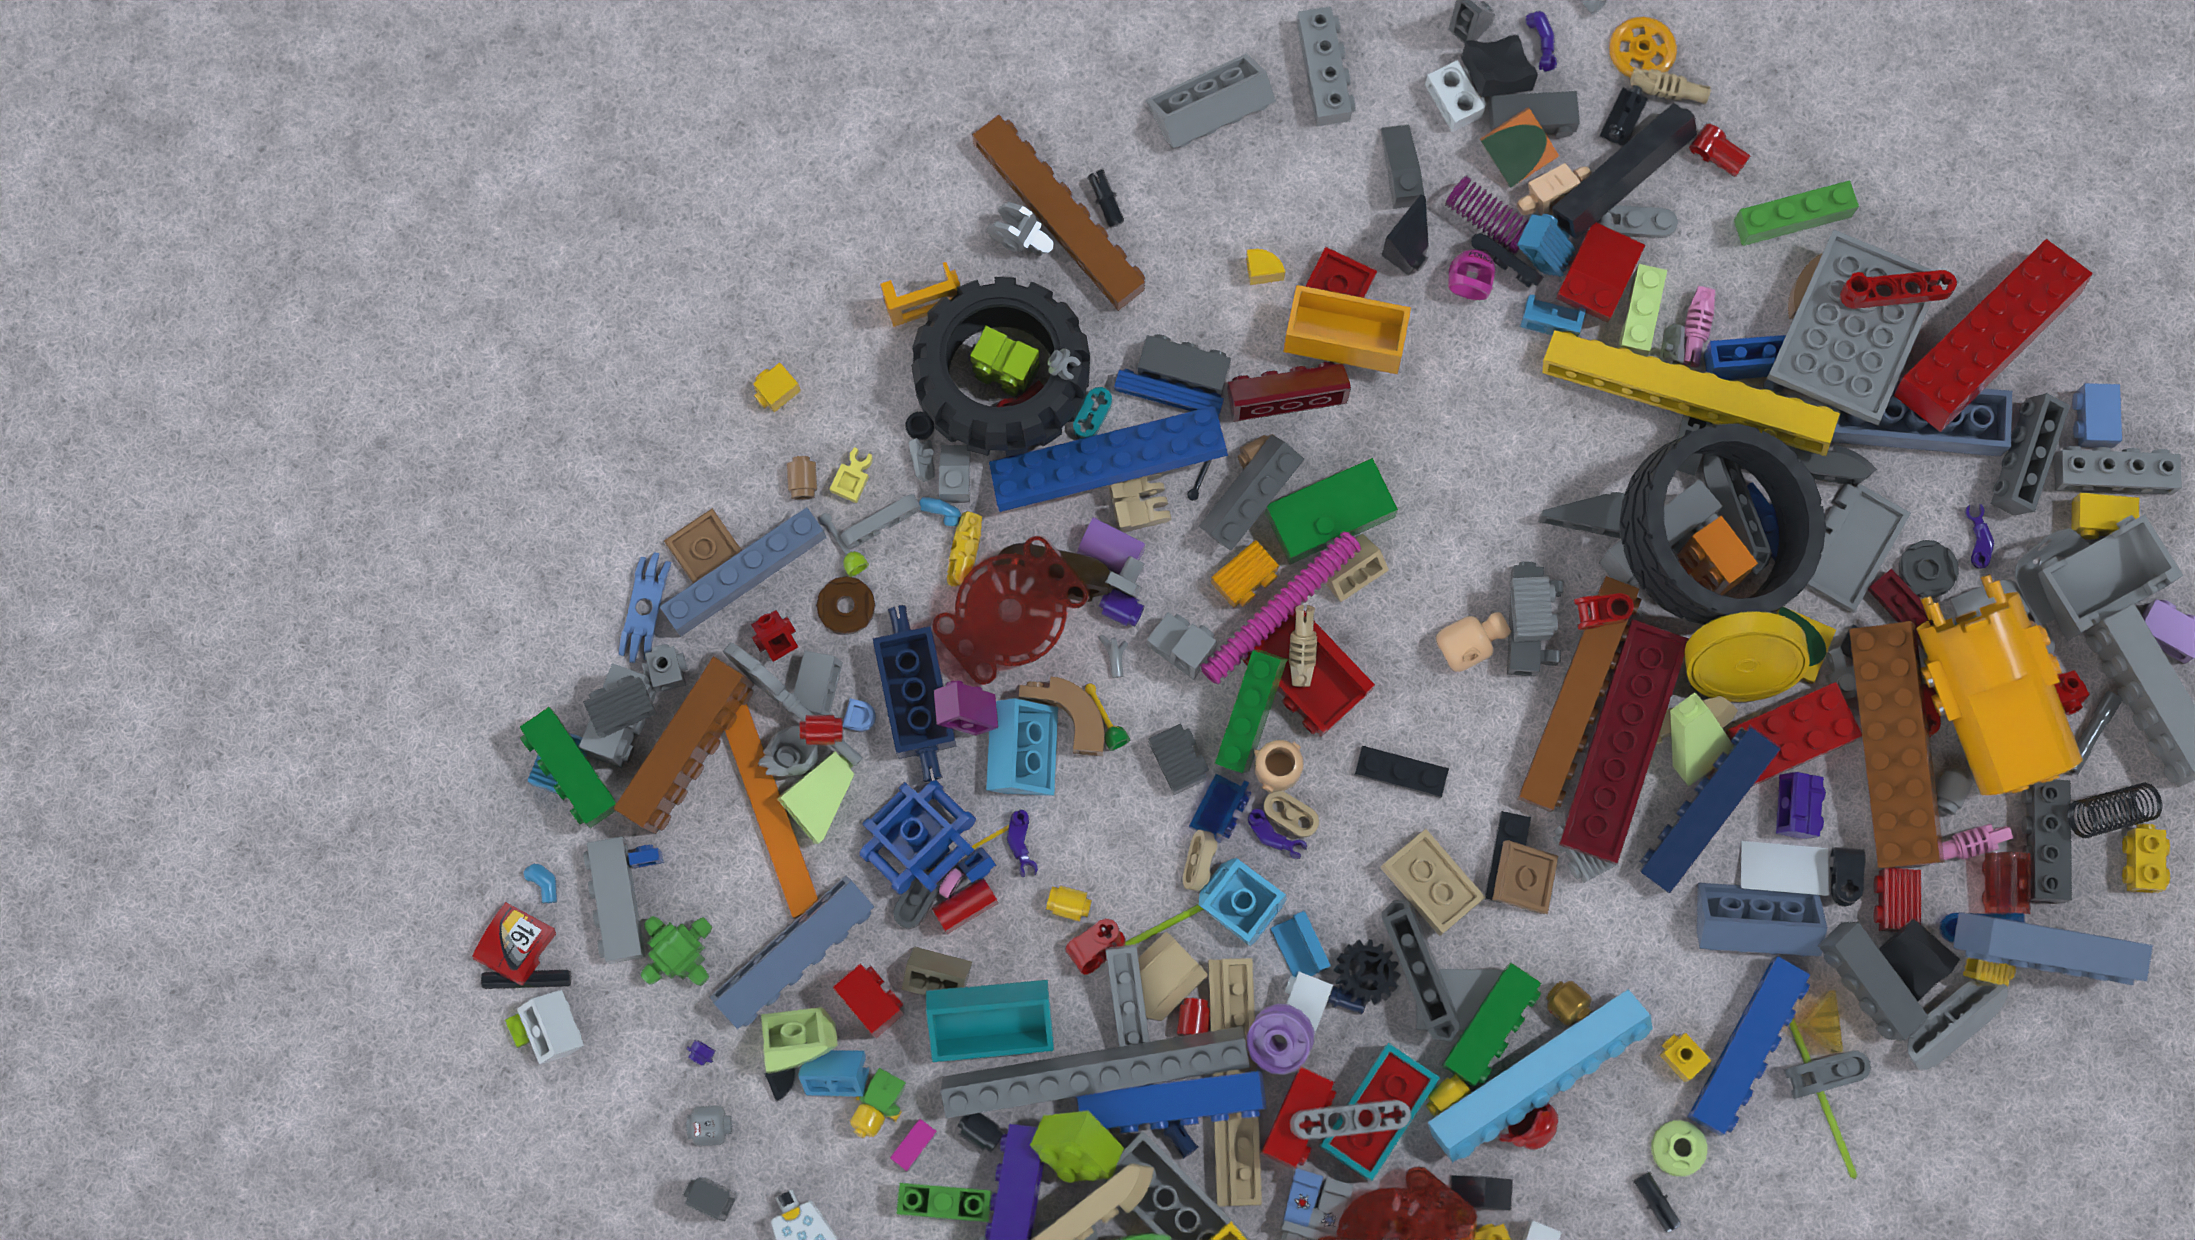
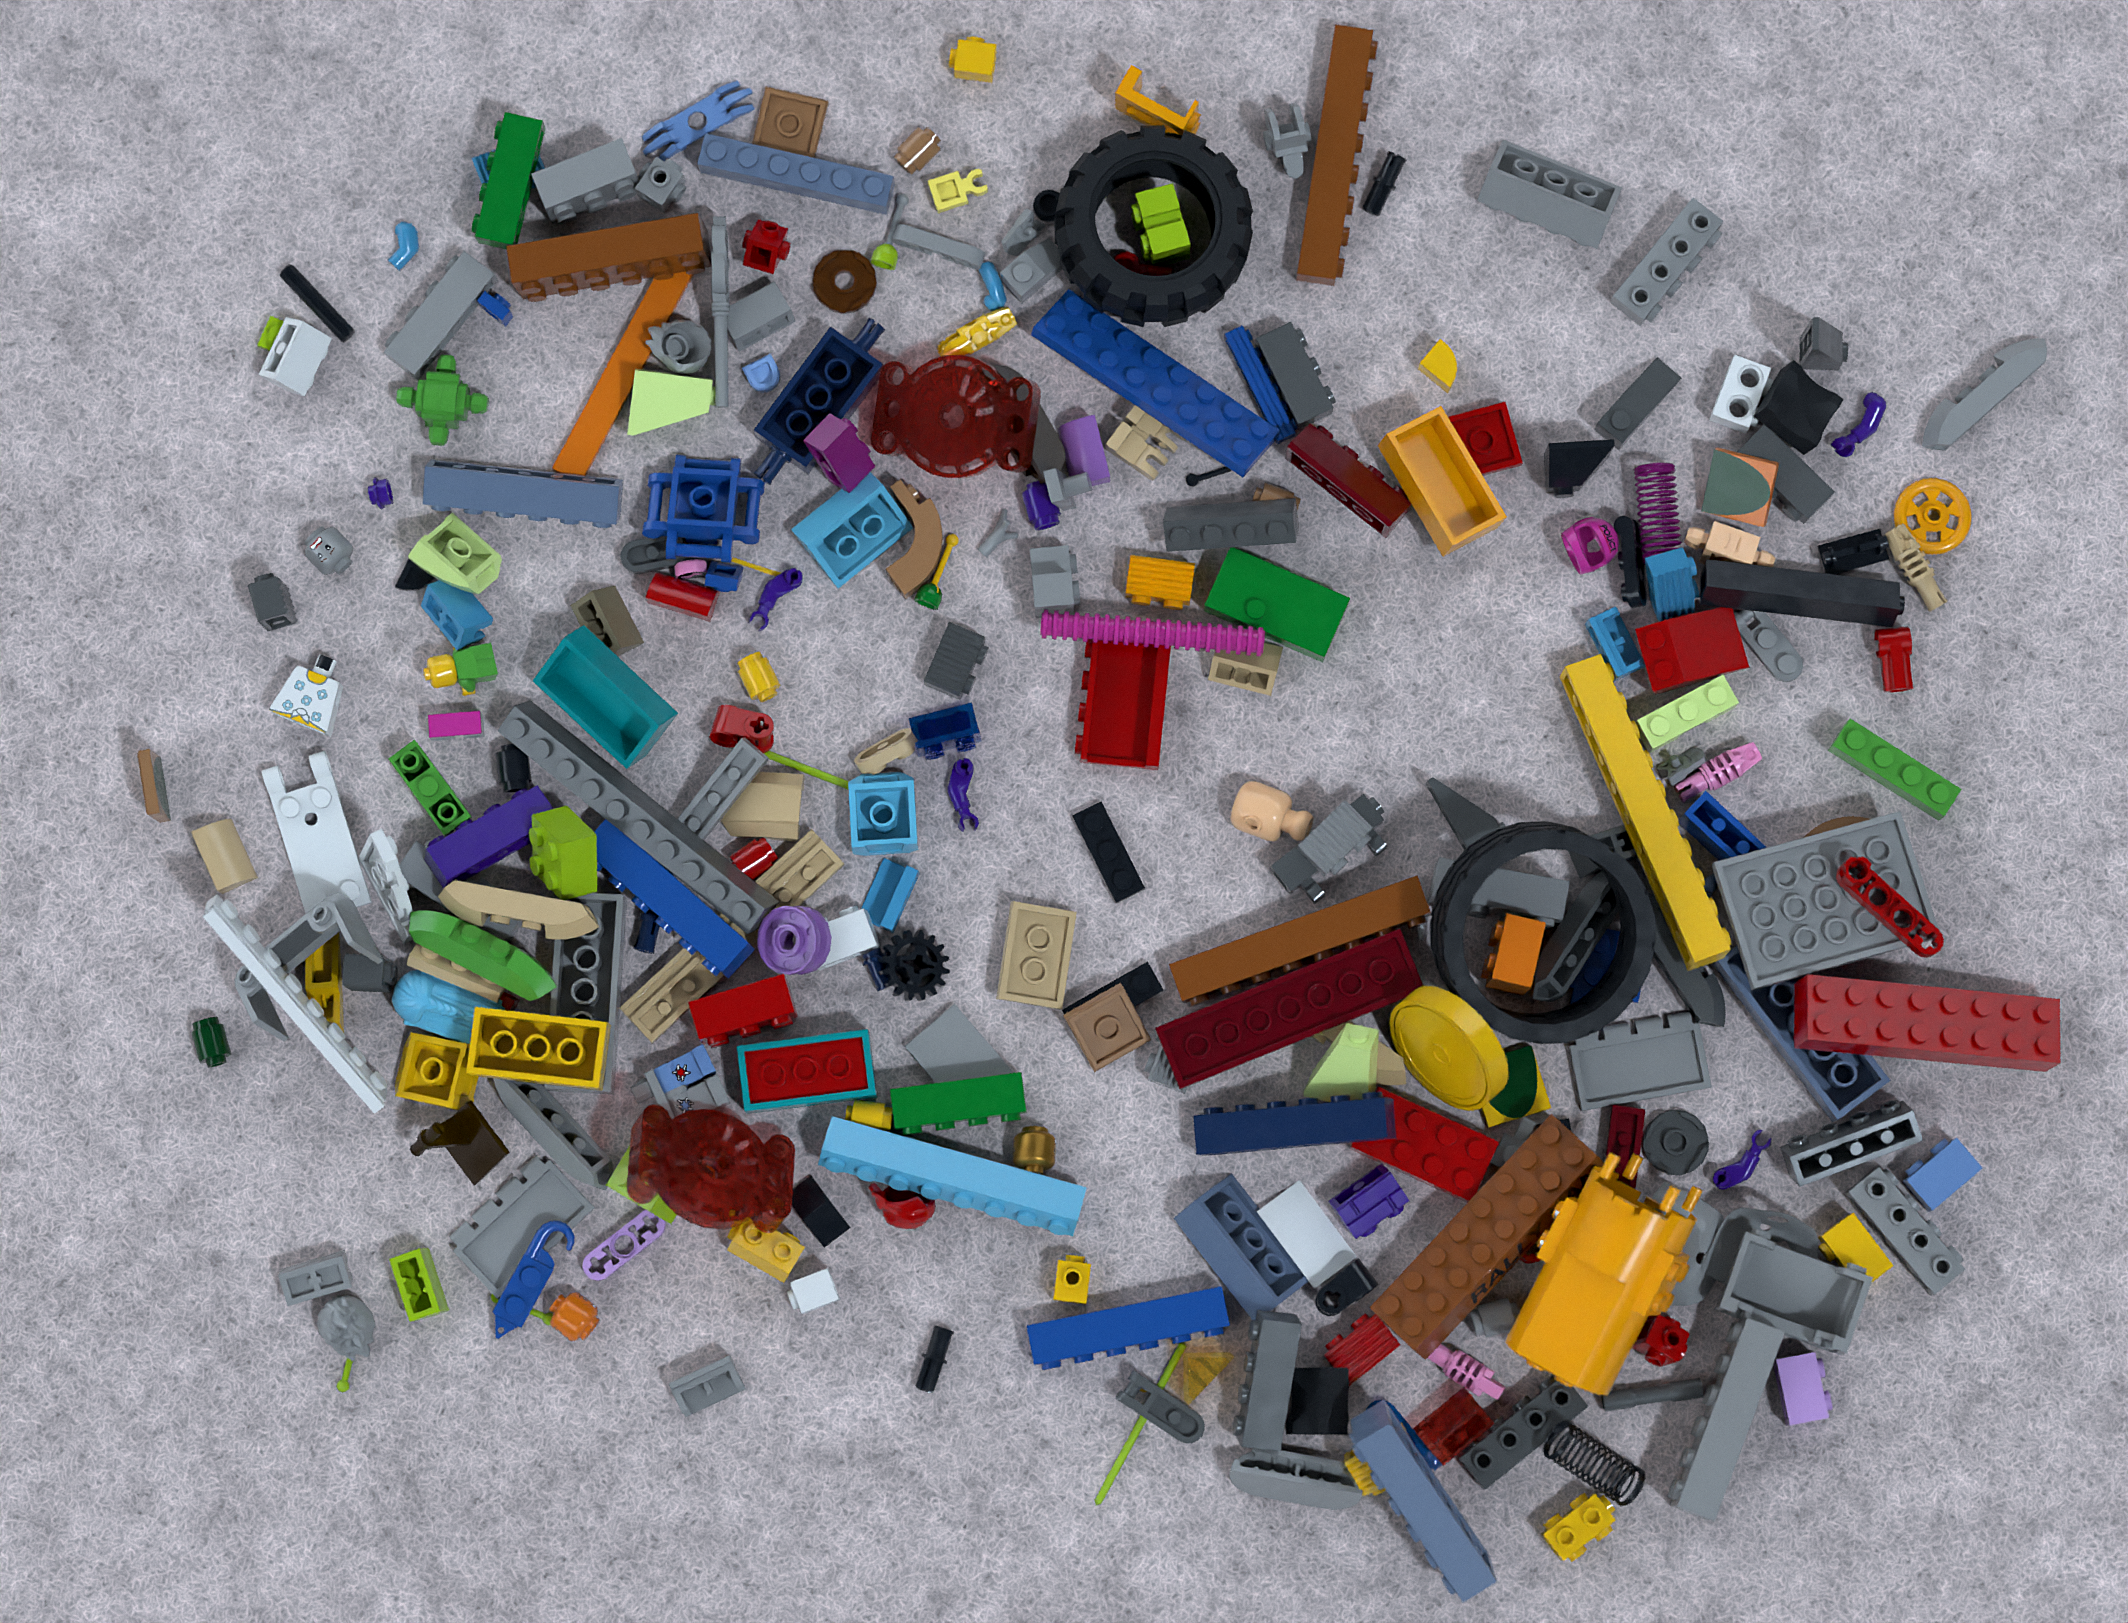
camera: 50 degrees right, 5 degrees up
red slope [472,902,556,986] -> none
dark grey brick [583,675,657,738] -> none
red brick [800,715,843,745] -> none
red brick [833,963,904,1038] -> none
light grey plate [1047,348,1081,380] -> none
teal beam [1073,387,1112,439] -> none
green brick [1215,649,1287,774] -> none
light nougat piece [1254,740,1304,793] -> none
tan plate [1263,791,1319,838] -> none
tan hinge [1289,605,1317,687] -> none
light grey beam [1290,1100,1411,1139] -> none
dark grey brick [1381,900,1460,1042] -> none
red piece [1574,593,1634,630] -> none
yellowish green piece [1651,1120,1708,1177] -> none

